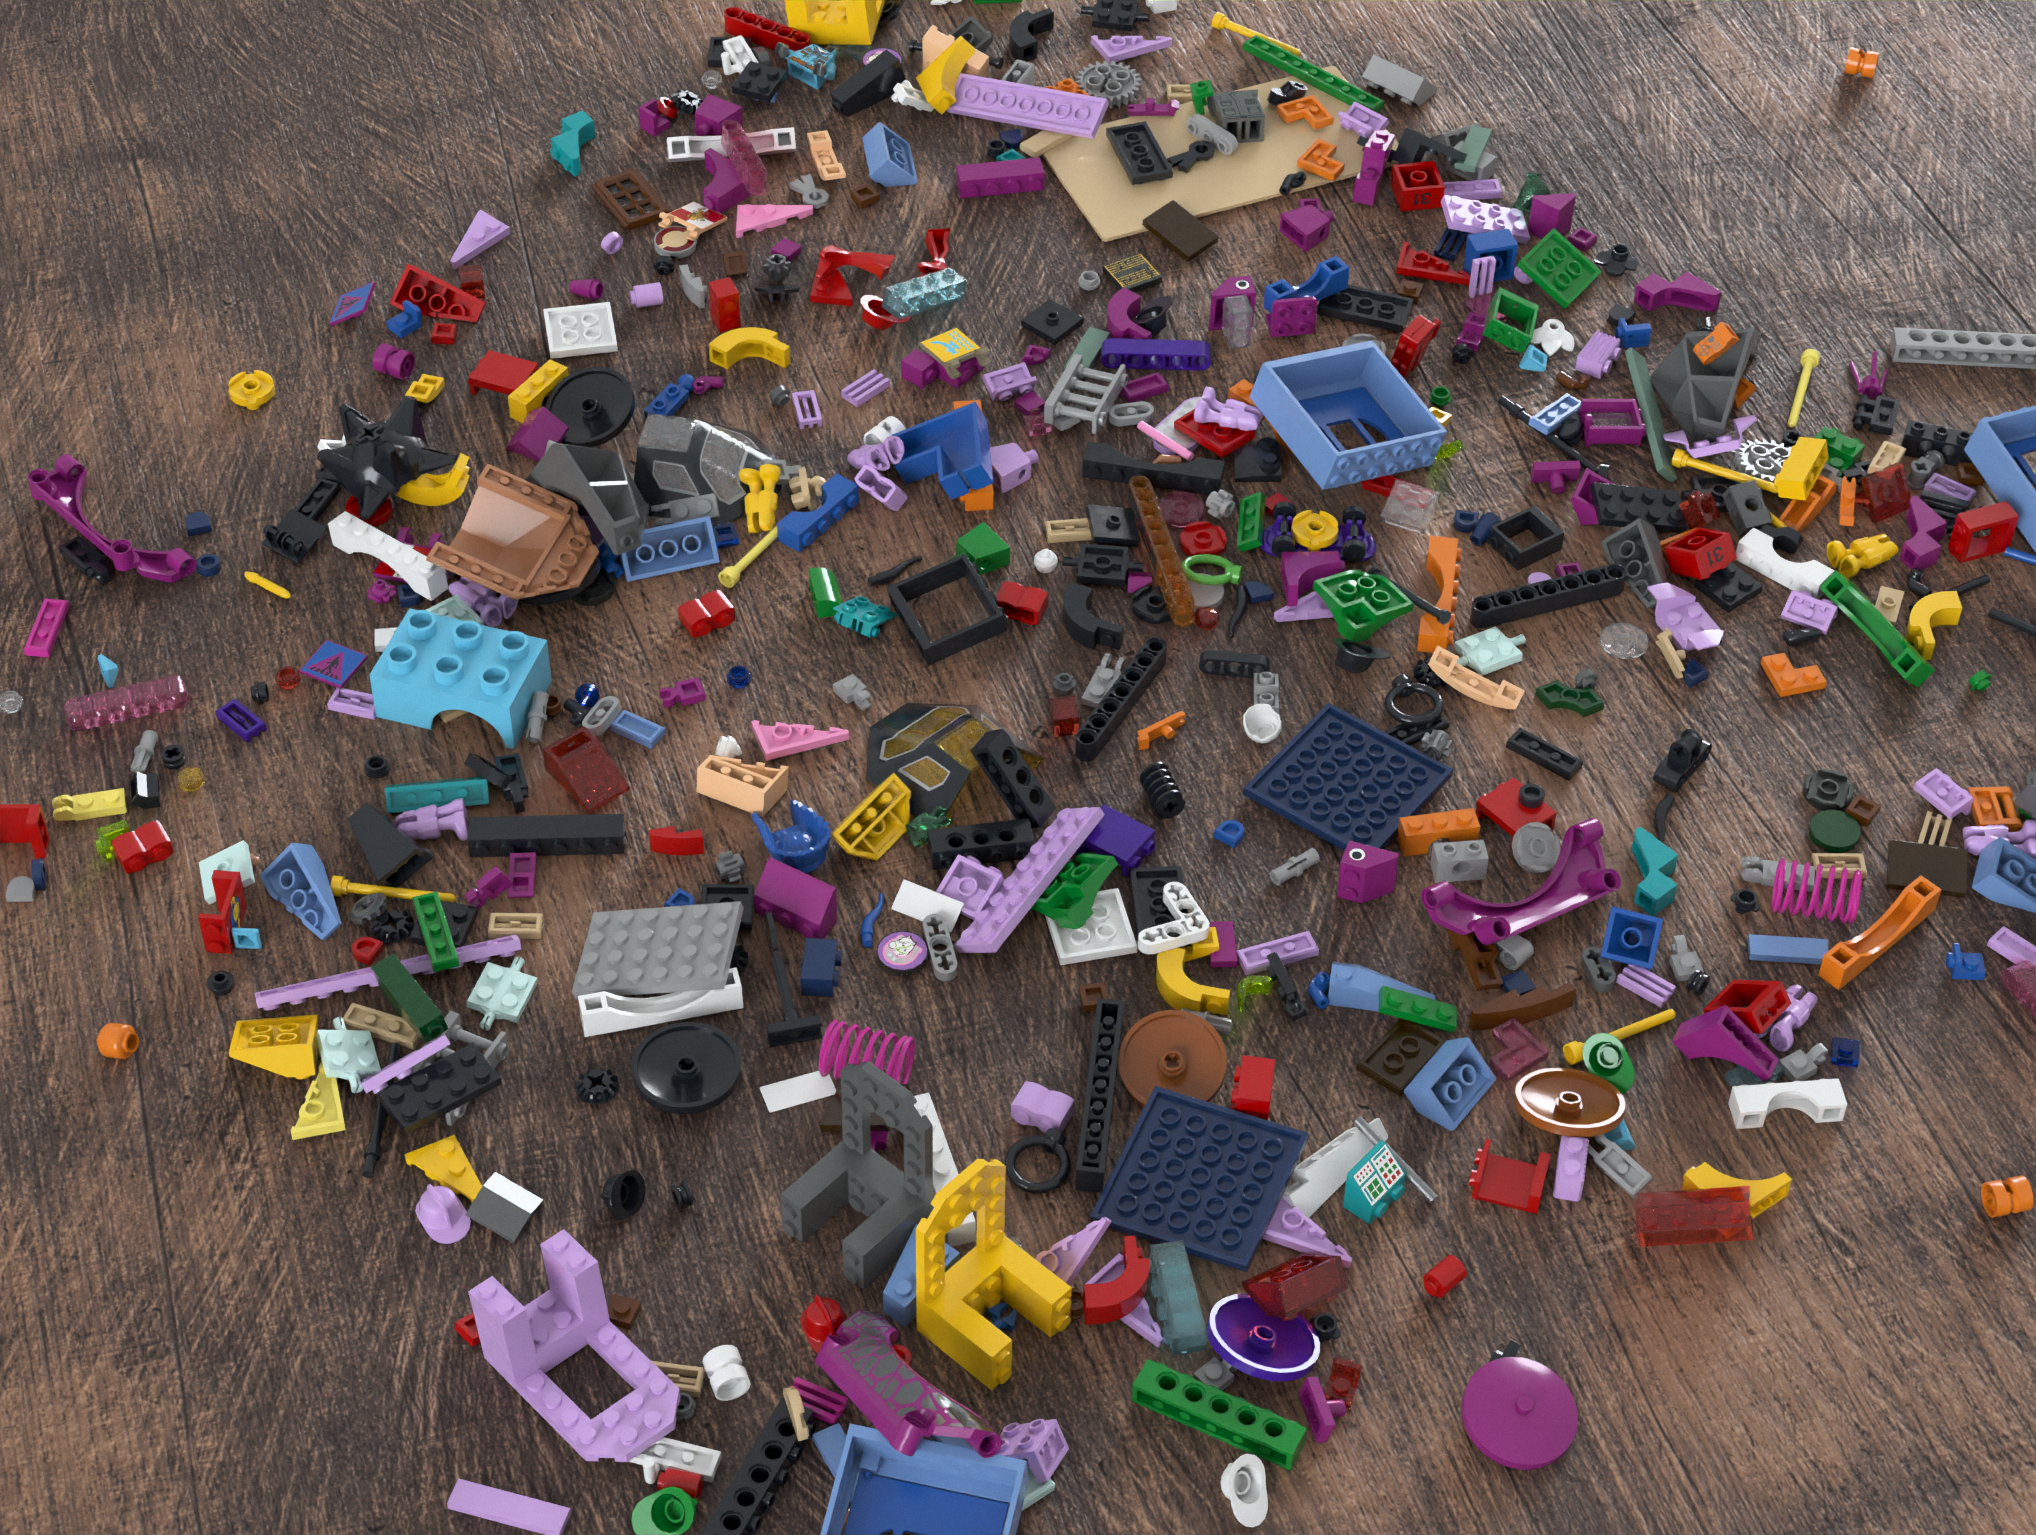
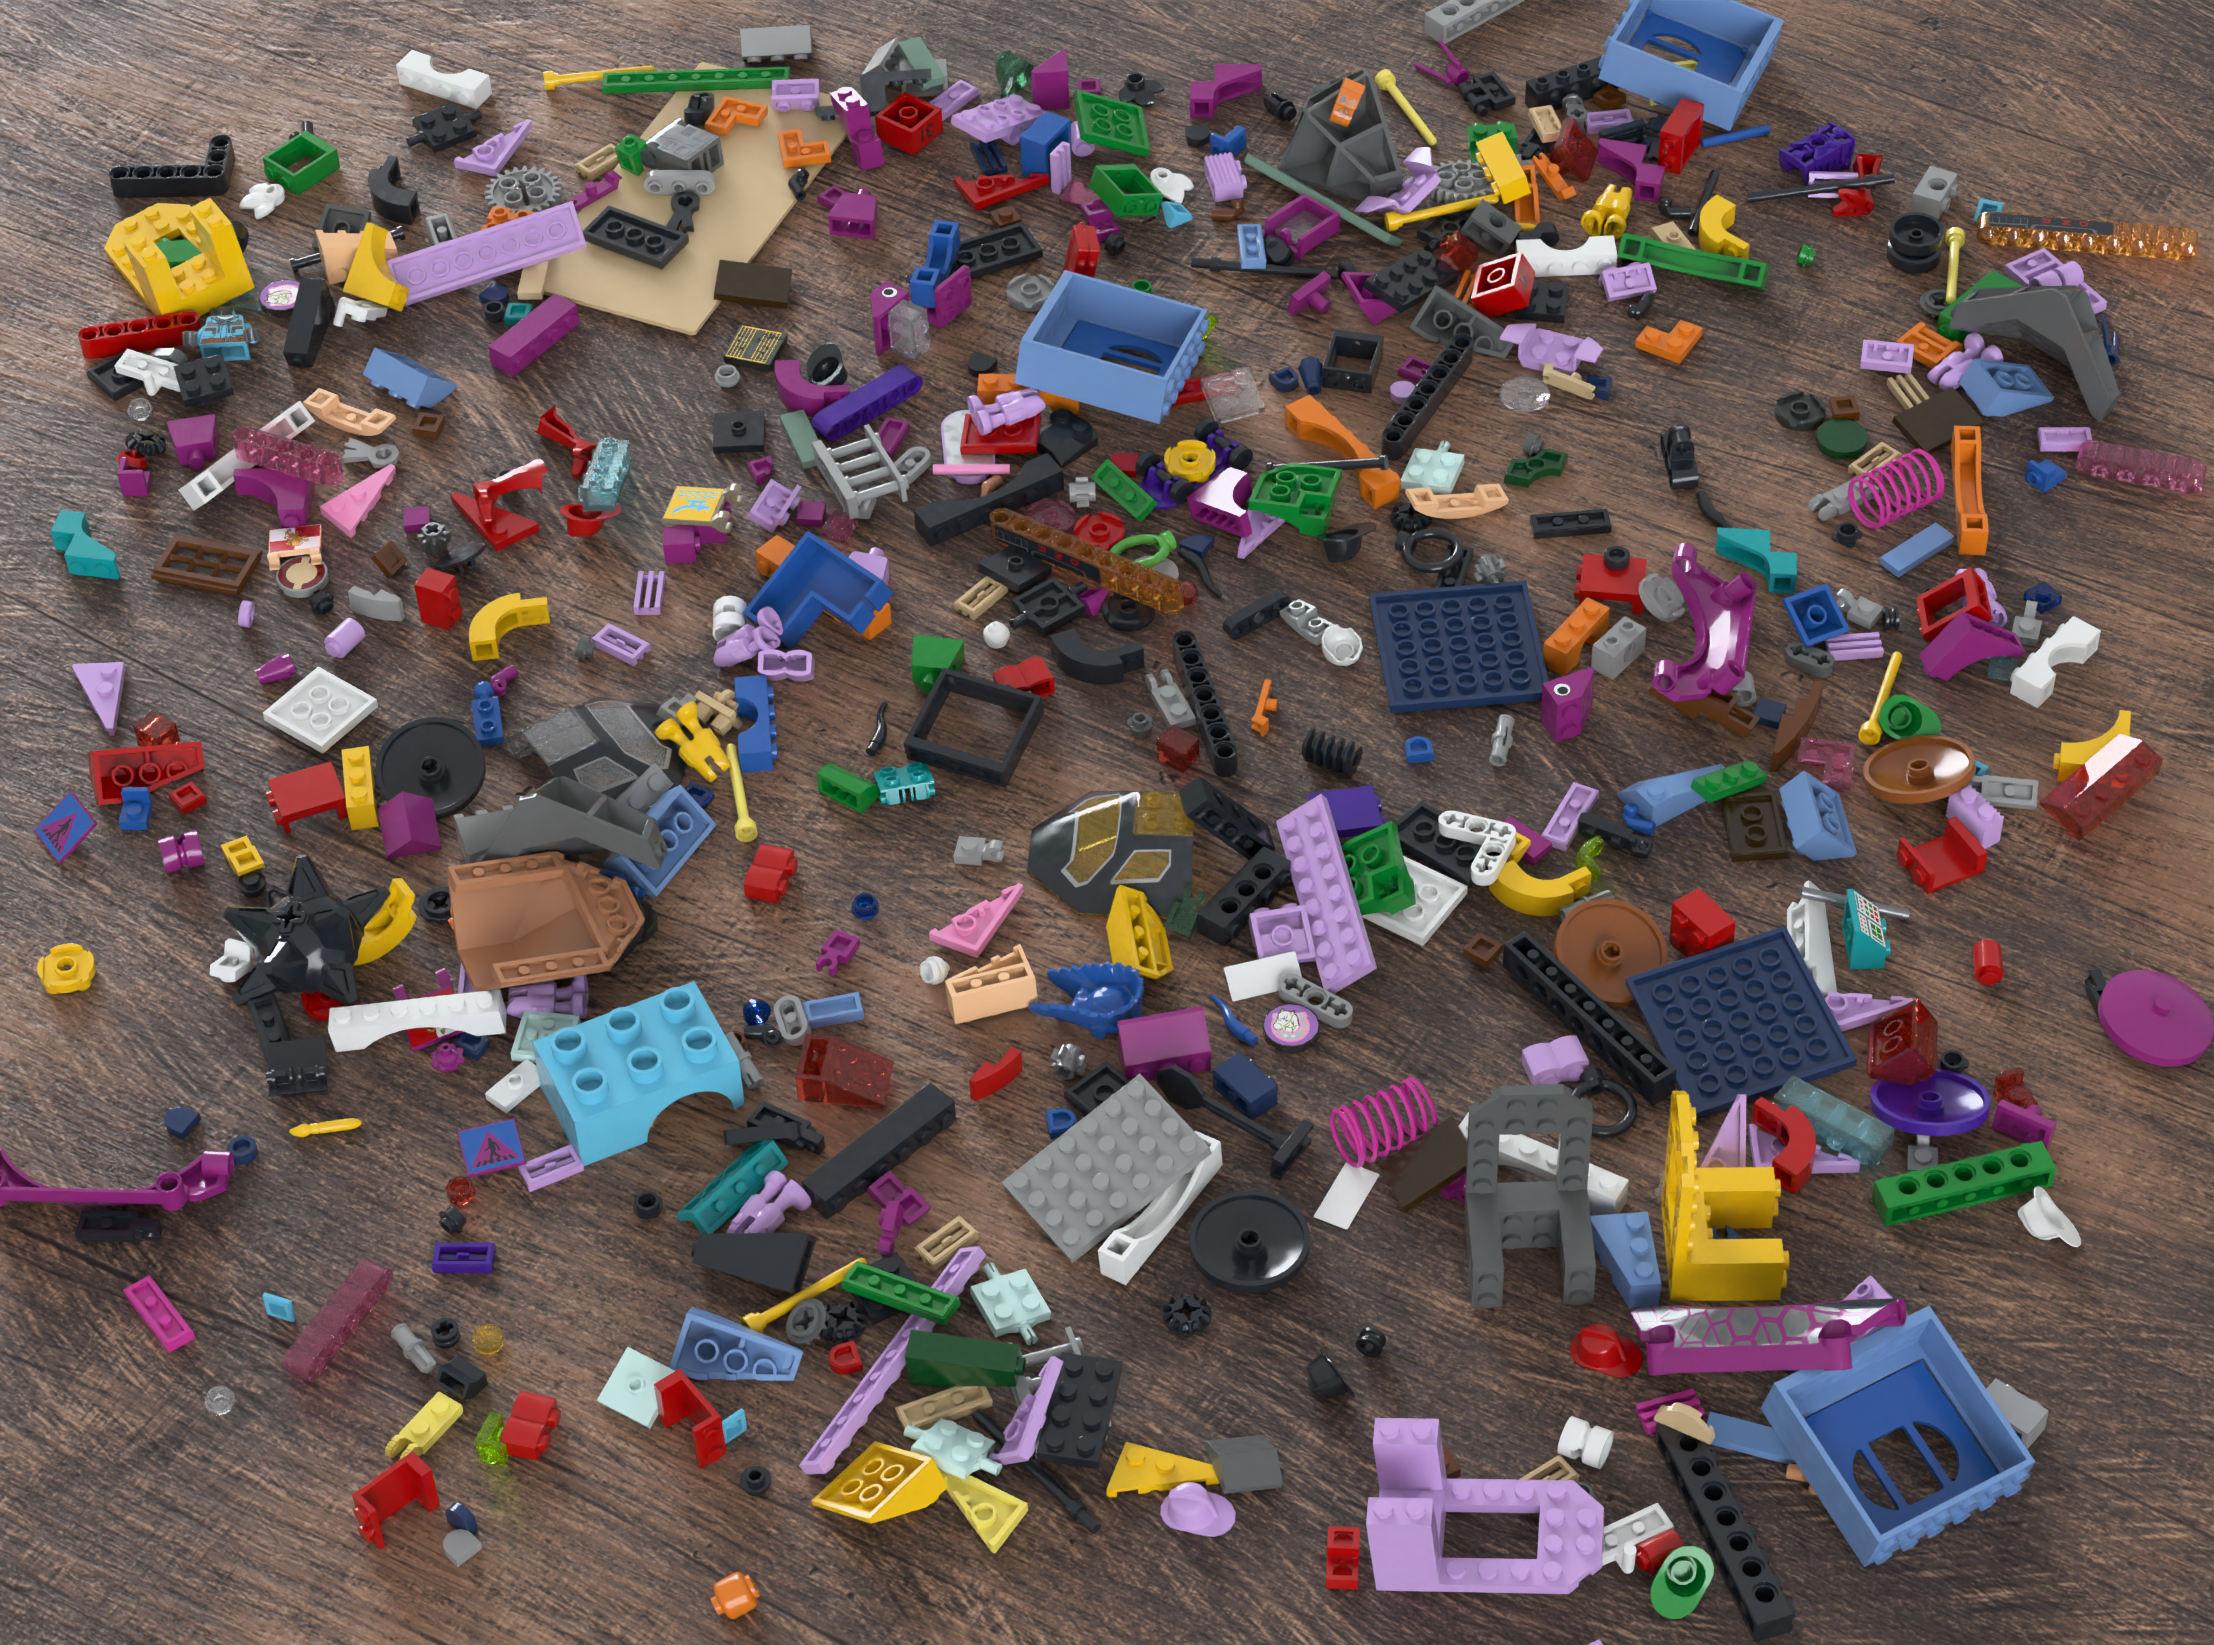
camera: 40 degrees left, 0 degrees up
black bush [1781,430,1803,448] -> none

